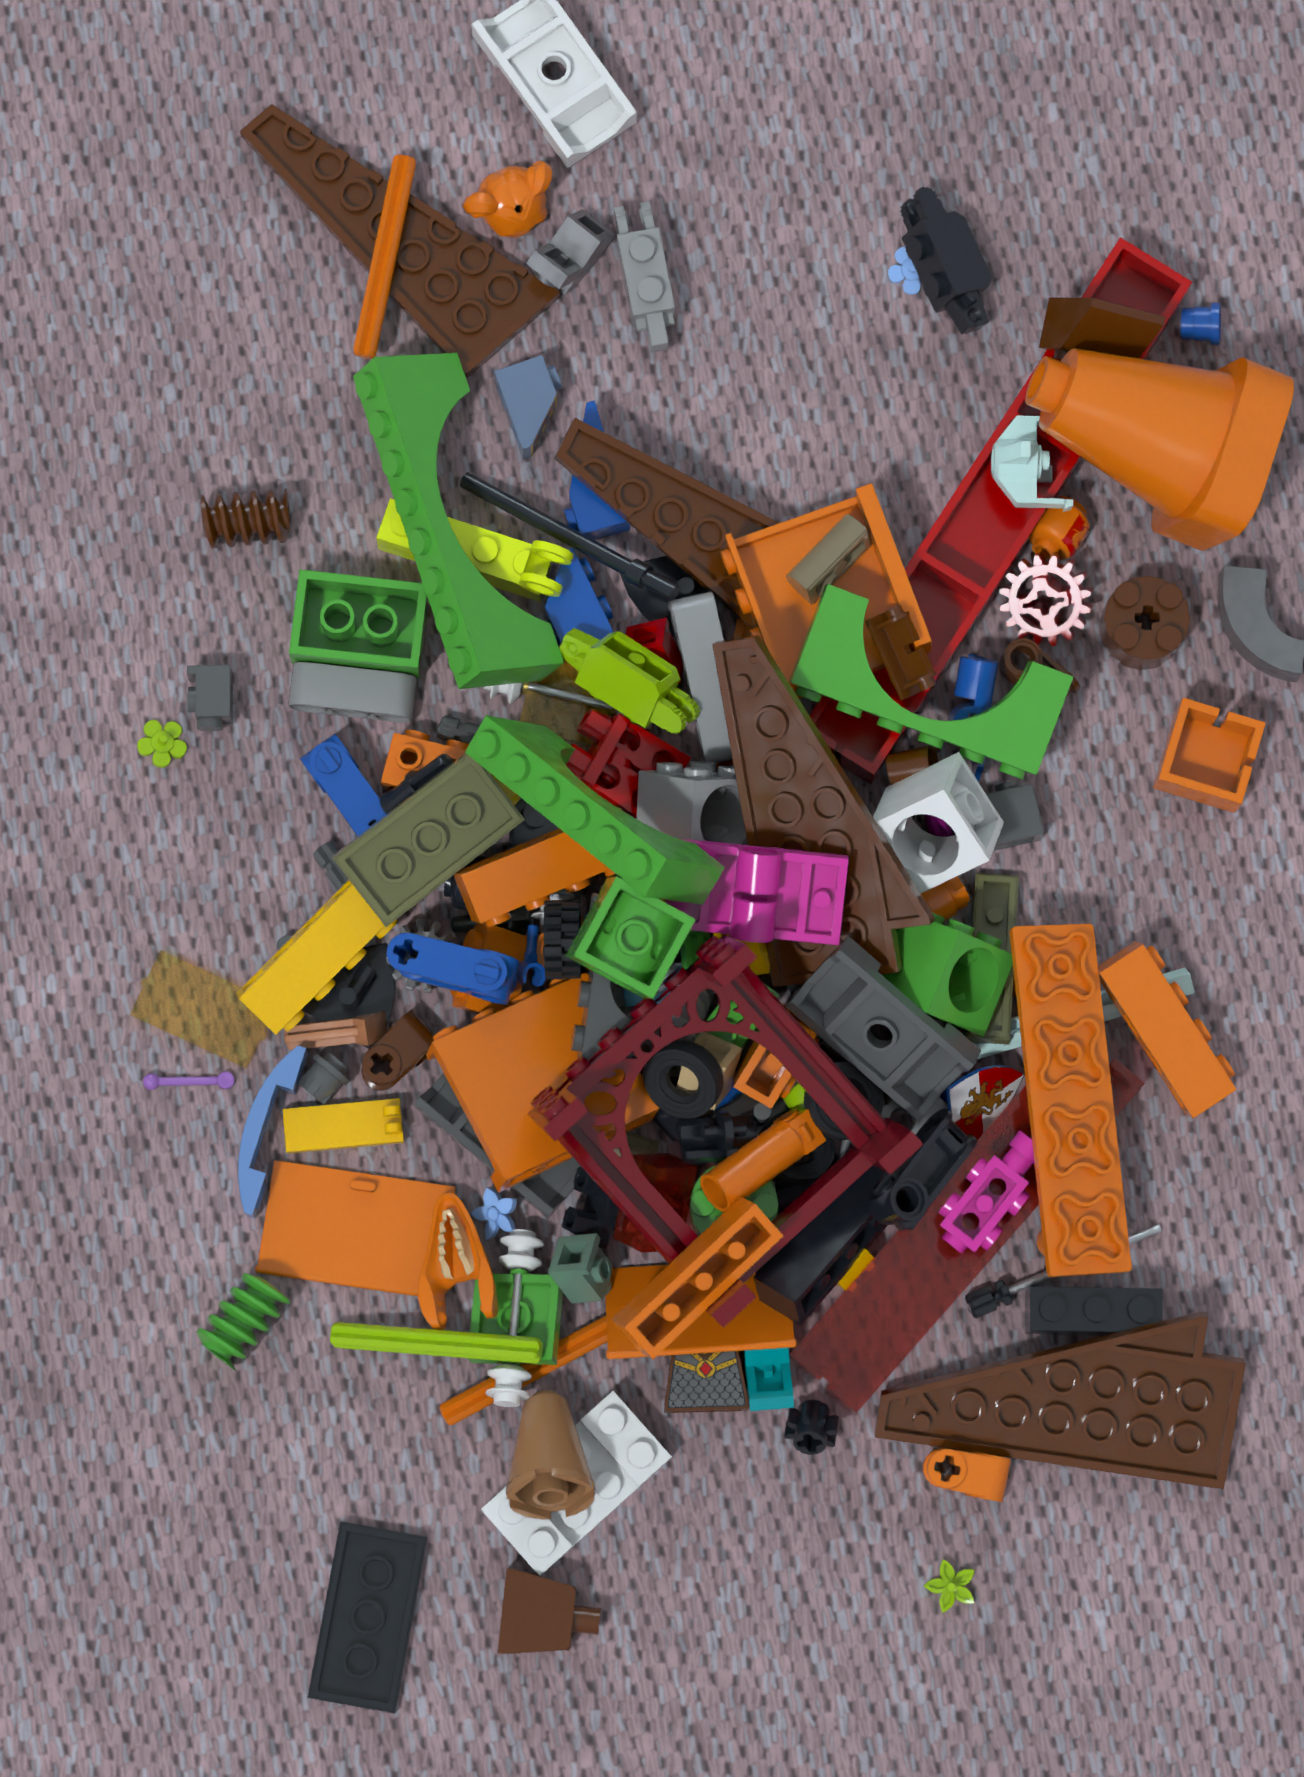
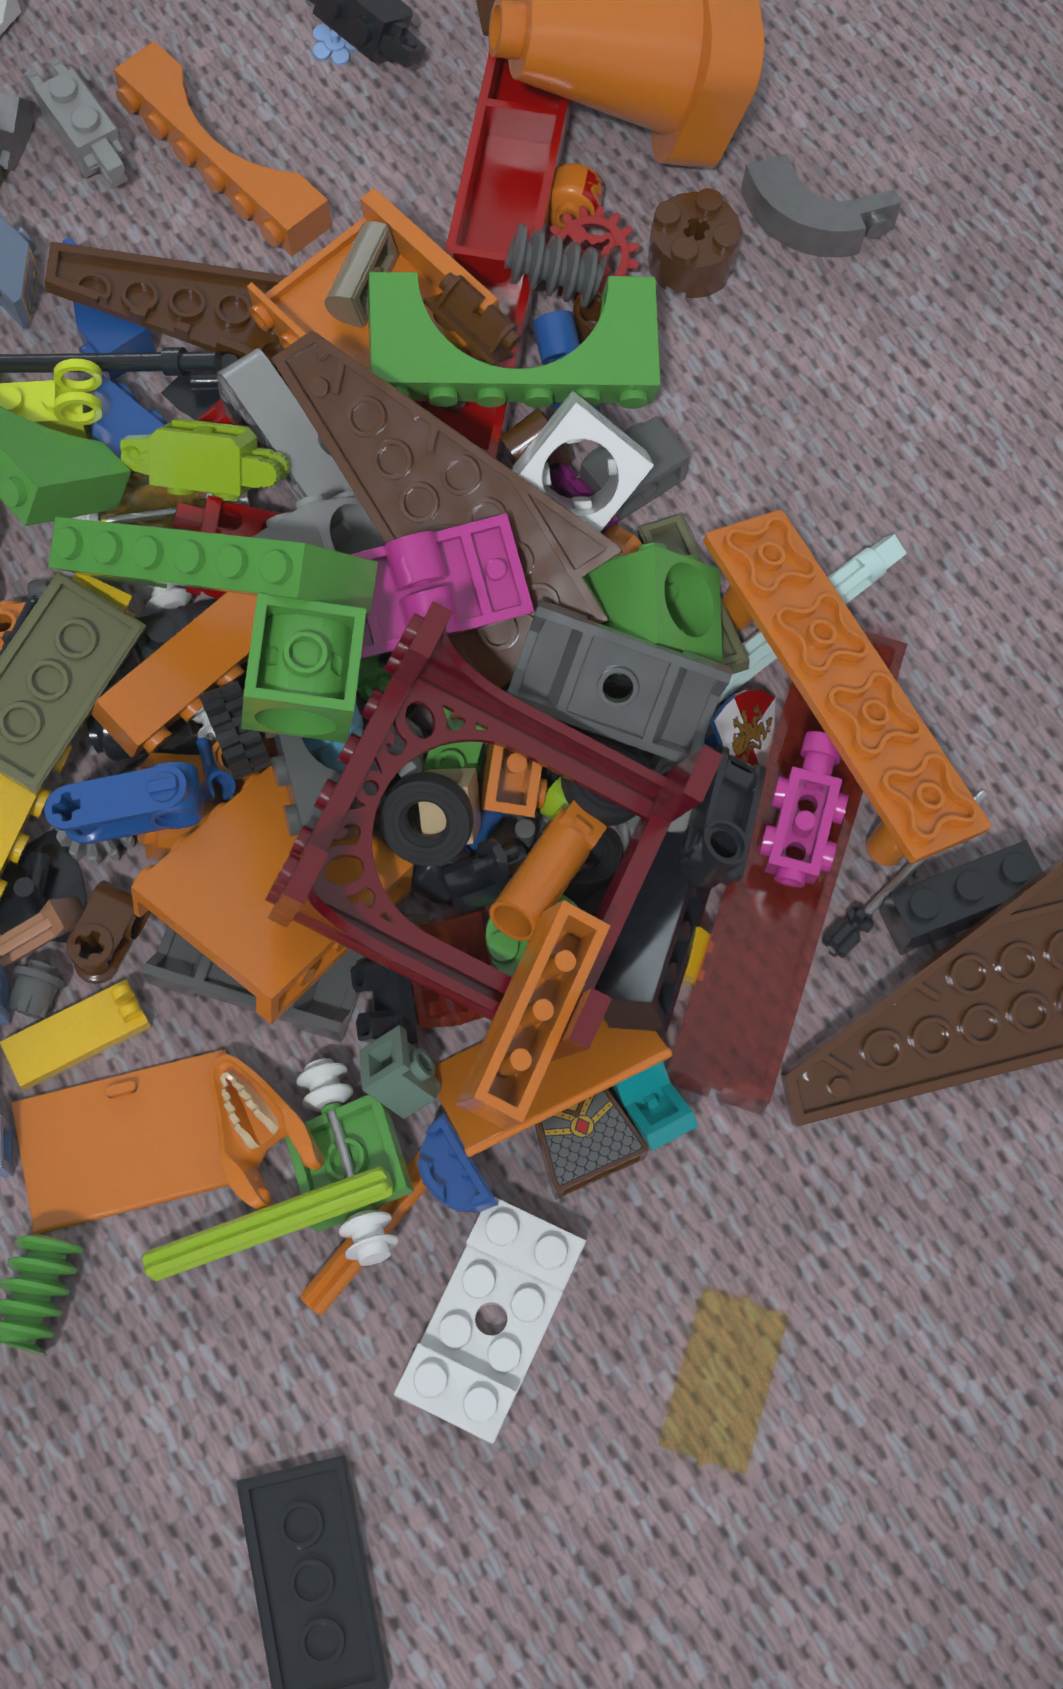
camera: 20 degrees left, 10 degrees down
light blue plant [471,1187,517,1240] -> none
reddish brown torso [497,1568,601,1654] -> none
medium nougat cone [506,1390,595,1520] -> none
black gear [784,1400,840,1455] -> none
orange piece [923,1448,1011,1503] -> none
lime plant [923,1559,974,1613] -> none
light aqua piece [991,416,1073,512] -> none
orange brick [1098,941,1237,1118] -> none
orange piece [1153,697,1266,813] -> none
none -> orange arch [114,41,331,257]
none -> blue tile [417,1113,498,1212]
none -> dark grey piece [504,223,607,309]
none -> clear yellow piece [658,1289,788,1475]

